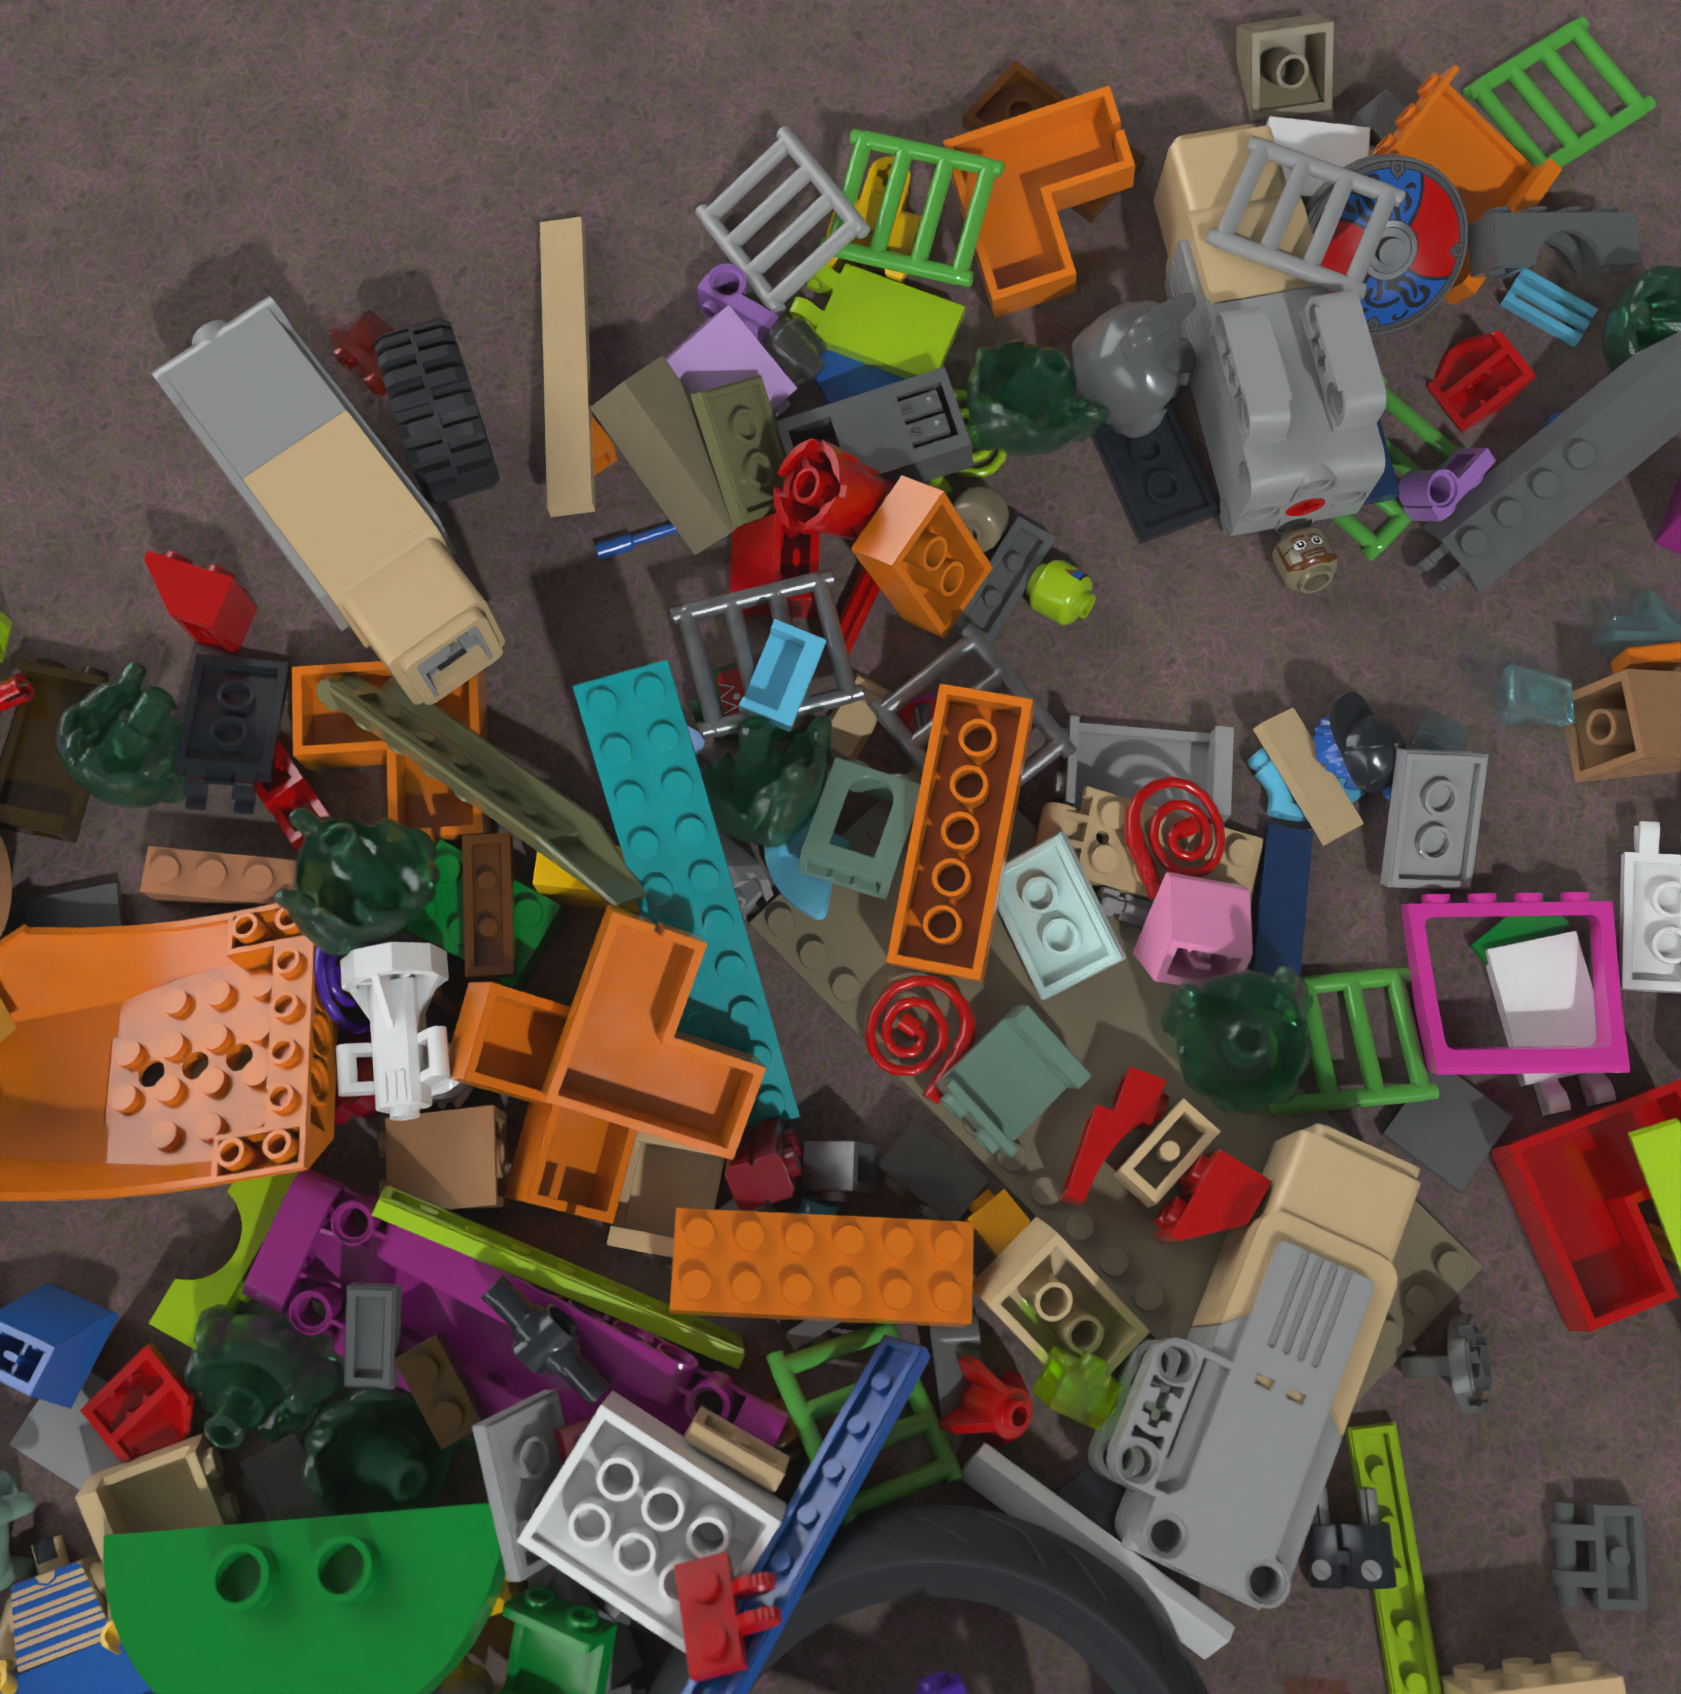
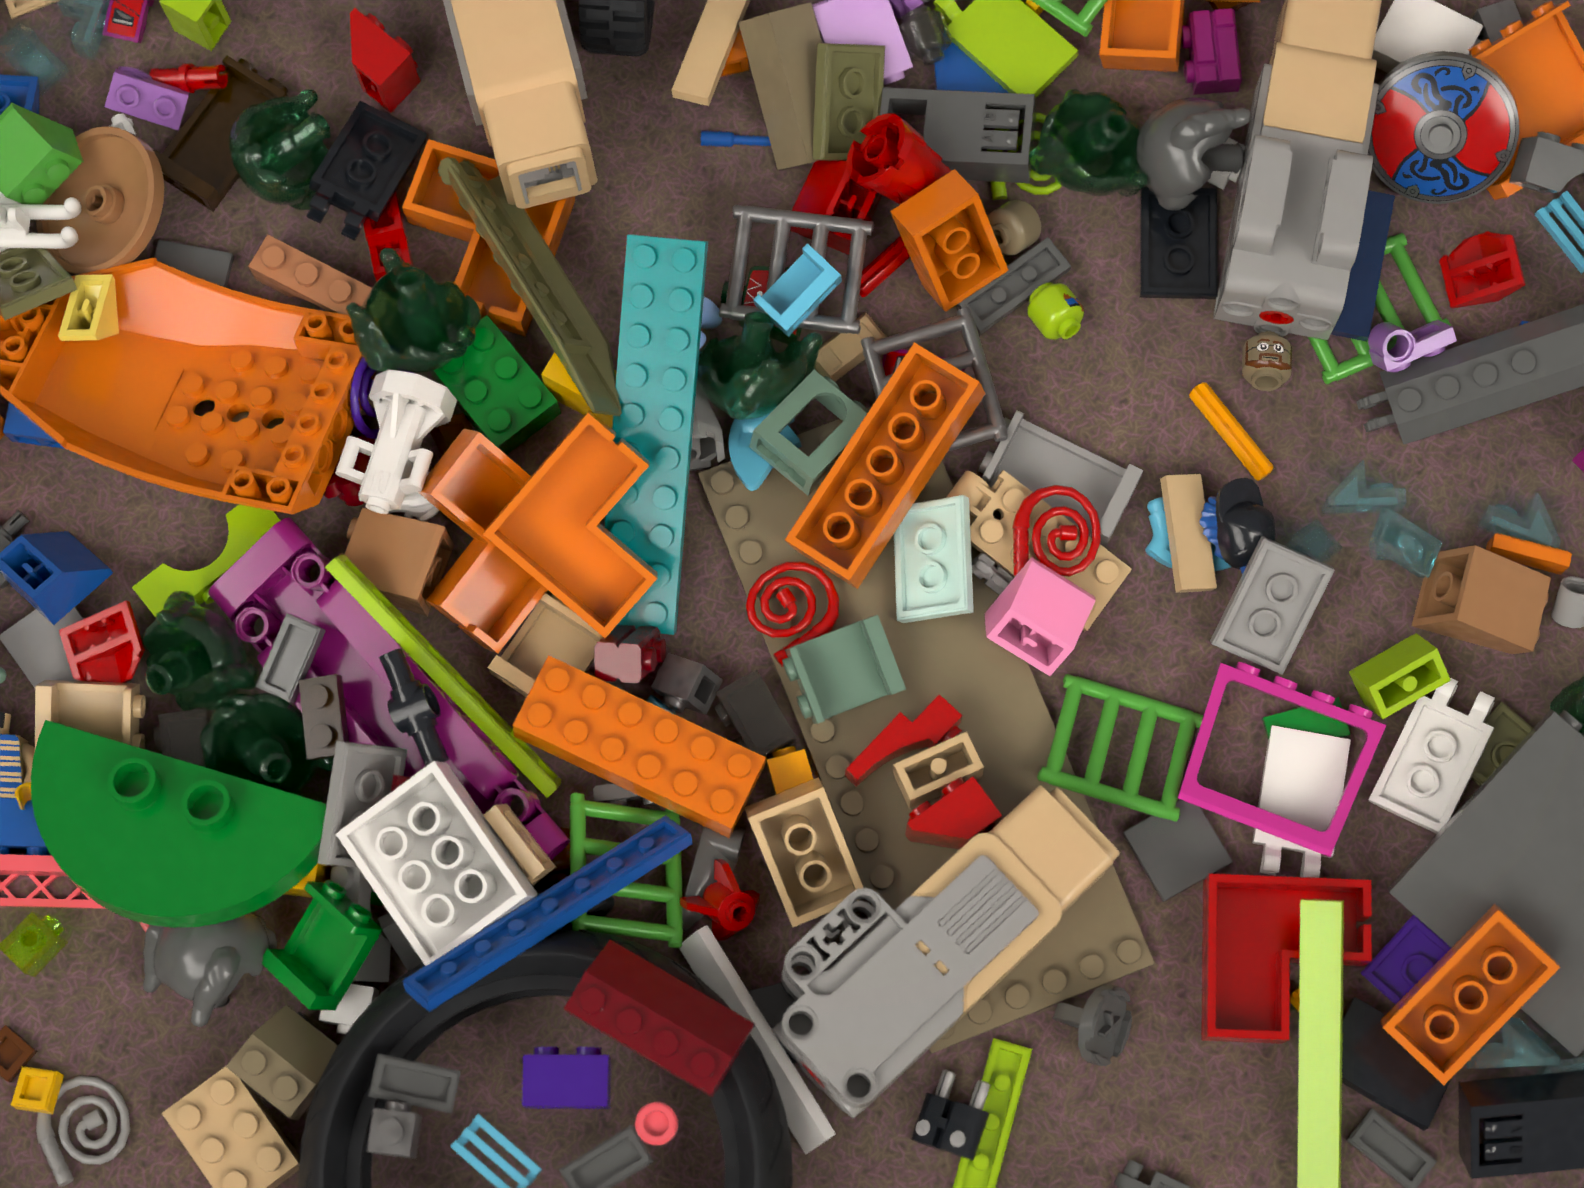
camera: 30 degrees right, 0 degrees up
reddish brown plate [462,833,517,980] -> none
red hinge [674,1552,782,1682] -> none
clear neon green brick [1032,1346,1123,1431] -> none
clear green piece [1161,965,1314,1114] -> none
light grey bar [1206,136,1406,300] -> none
dark blue tile [1248,823,1313,1007] -> none
none -> dark red slope [564,940,755,1098]
none -> magenta brick [1181,9,1242,95]
none -> light orange axle [1189,382,1274,481]
none -> clear light blue slope [1322,460,1407,514]
none -> lime brick [1349,633,1451,719]

